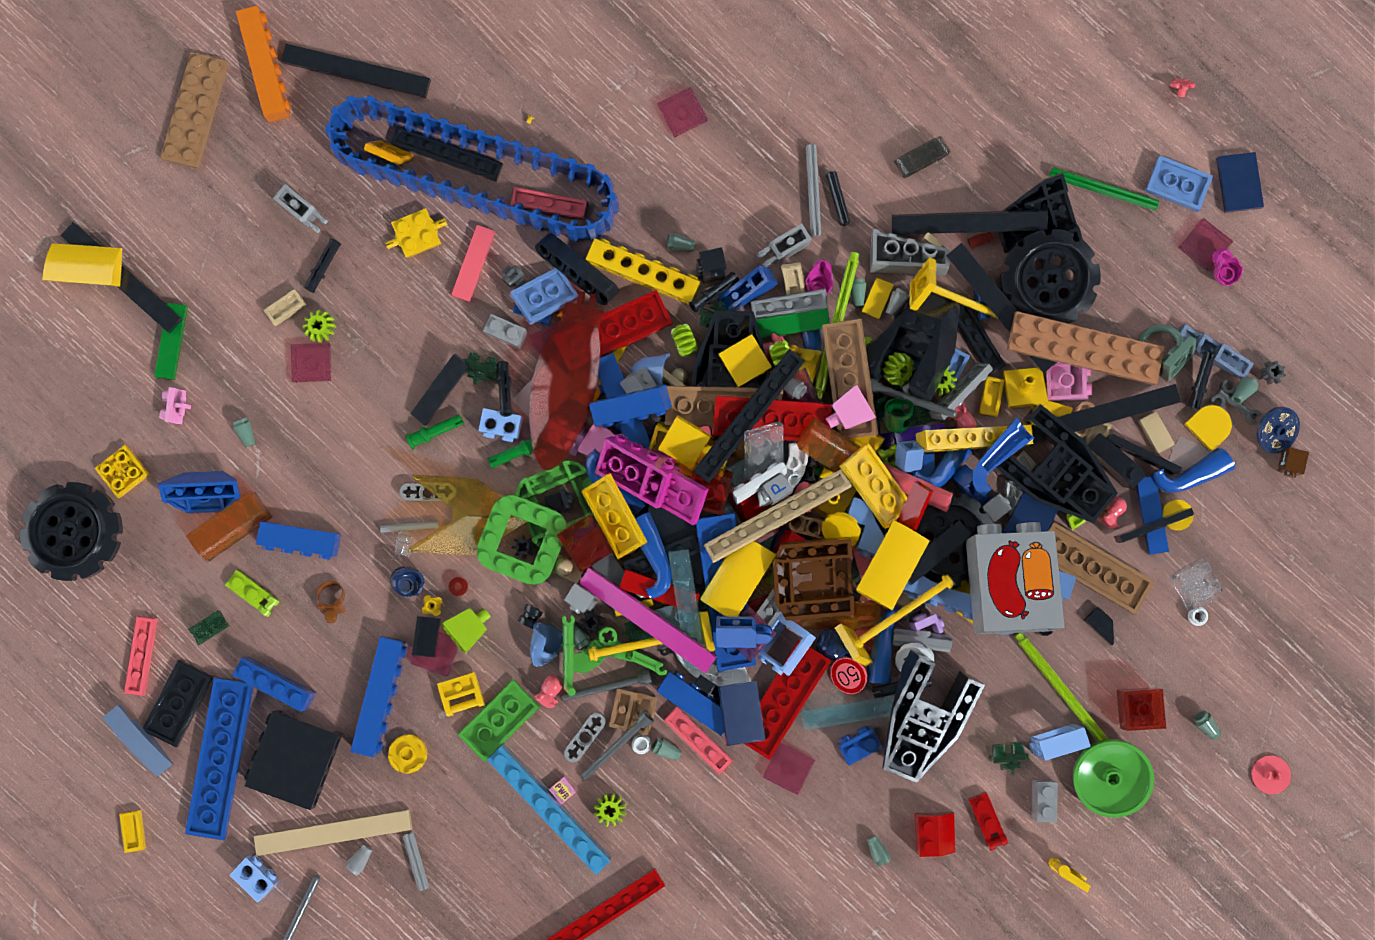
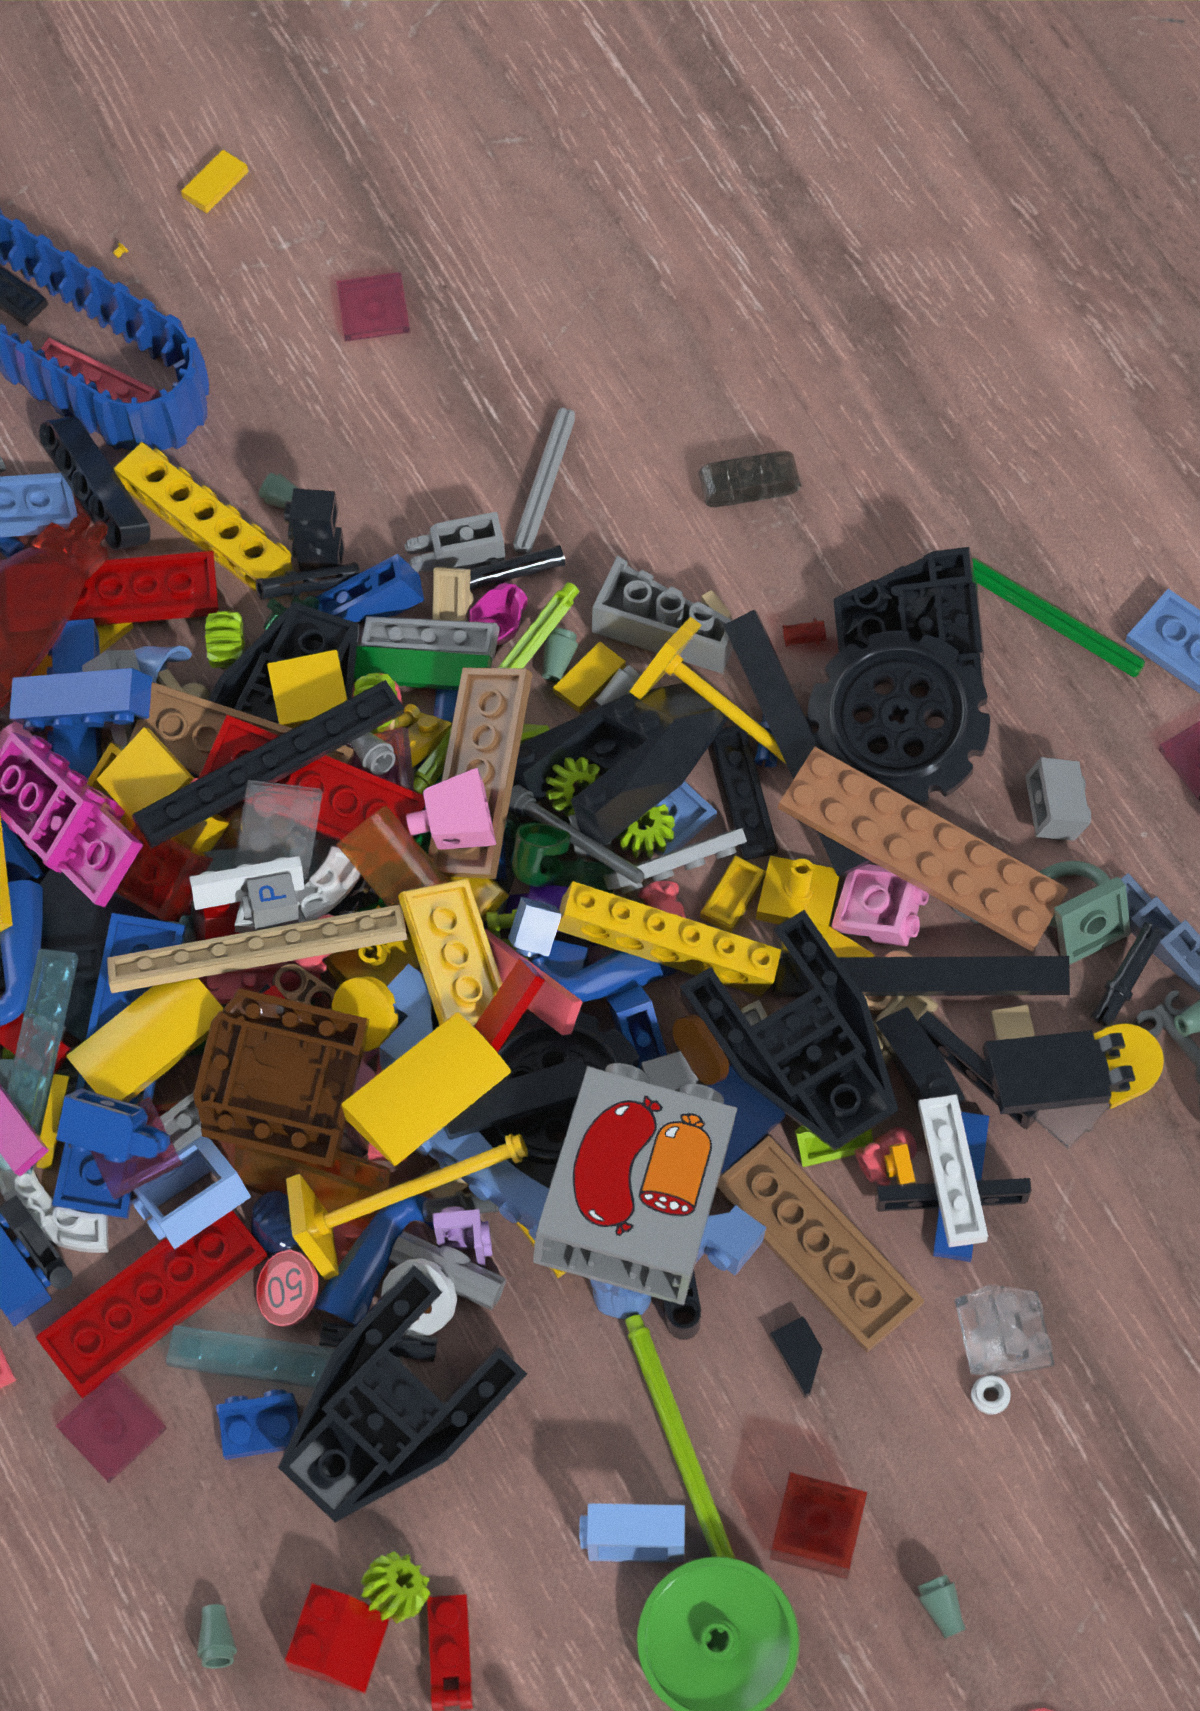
camera: 20 degrees right, 20 degrees down
dark blue tile [718,681,765,746] -> none
black axle [826,171,850,226] -> none
black tile [892,209,1048,235] -> none
blue animal [972,417,1034,496] -> none
clear green hips [989,741,1029,775] -> none
light grey brick [1032,779,1058,823] -> none
blue animal [1152,447,1235,493] -> none
yellow piece [1162,500,1194,531] -> none
none -> yellow tile [181,150,248,214]
none -> lime gear [360,1551,430,1624]
none -> black pin [470,545,565,590]
none -> reddish brown tile [672,1014,729,1085]
none -> light orange plate [884,1143,915,1185]
none -> white piece [918,1095,988,1247]
none -> black tile [982,1030,1136,1115]
none -> light grey brick [1025,757,1091,841]

